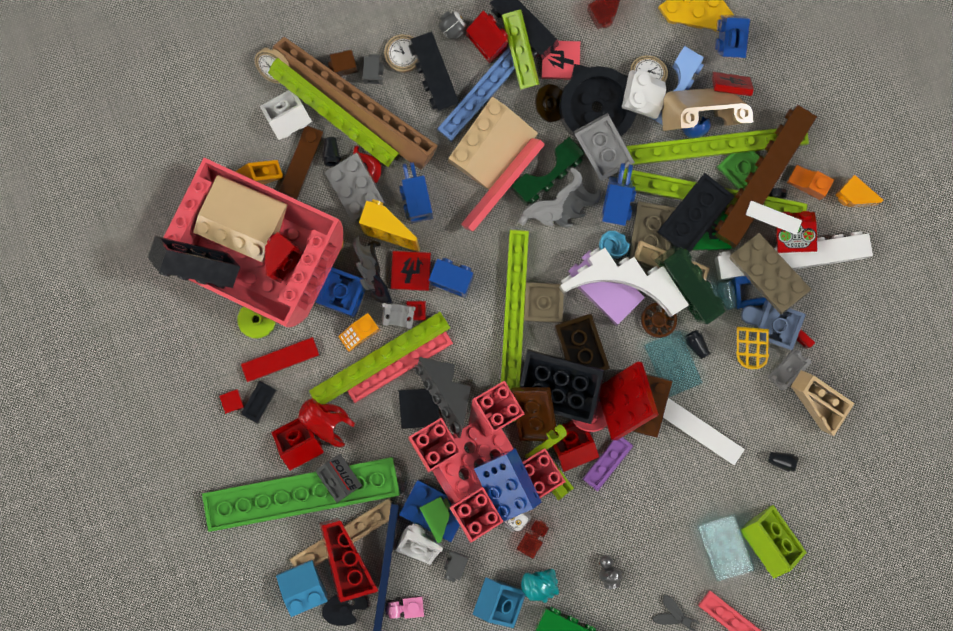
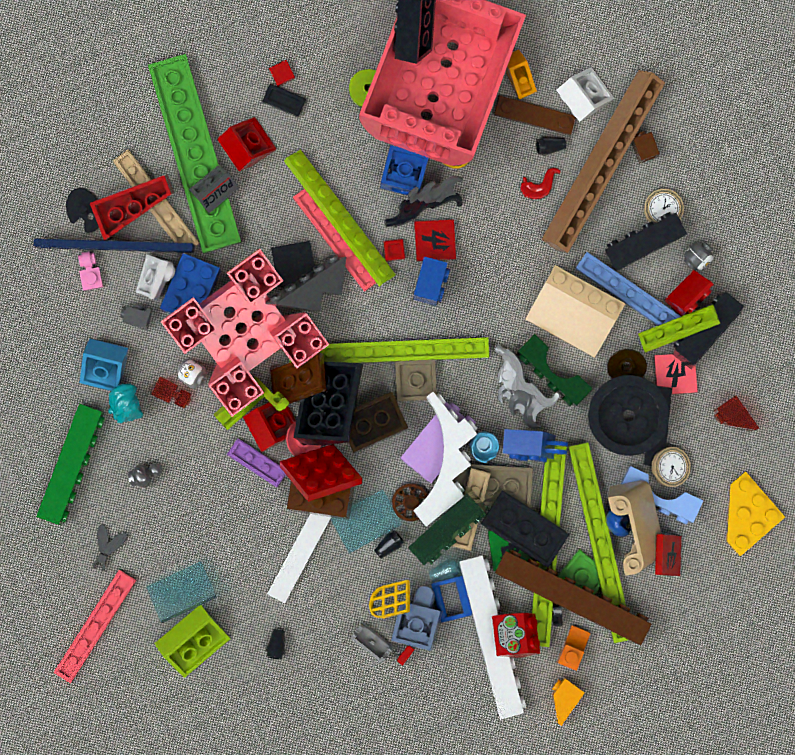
camera: 80 degrees right, 0 degrees up
tan slope [193,175,288,262] -> none
red tile [241,337,320,382] -> none
tile [255,47,289,83] -> none
red slope [265,232,304,283] -> none
lime plate [268,58,399,167] -> none
dark azure slope [276,560,328,617] -> none
red hair [299,398,355,448] -> none
light grey plate [325,153,386,222] -> none
light orange slope [338,313,380,352] -> none
yellow slope [359,199,420,252] -> none
dark grey brick [363,54,384,85] -> none
light grey piece [381,303,416,328] -> none
blue brick [399,162,434,224] -> none
bright green slope [420,496,450,543] -> none
coral tile [461,138,545,231] -> none
blue piece [474,448,542,521] -> none
light grey plate [574,113,635,181] -> none
white slope [622,70,666,119] -> none
blue brick [715,15,750,58] -> none
dark tan plate [729,233,812,315] -> none
white sticker [746,201,802,235] -> none
tan wedge [791,370,854,436] -> none

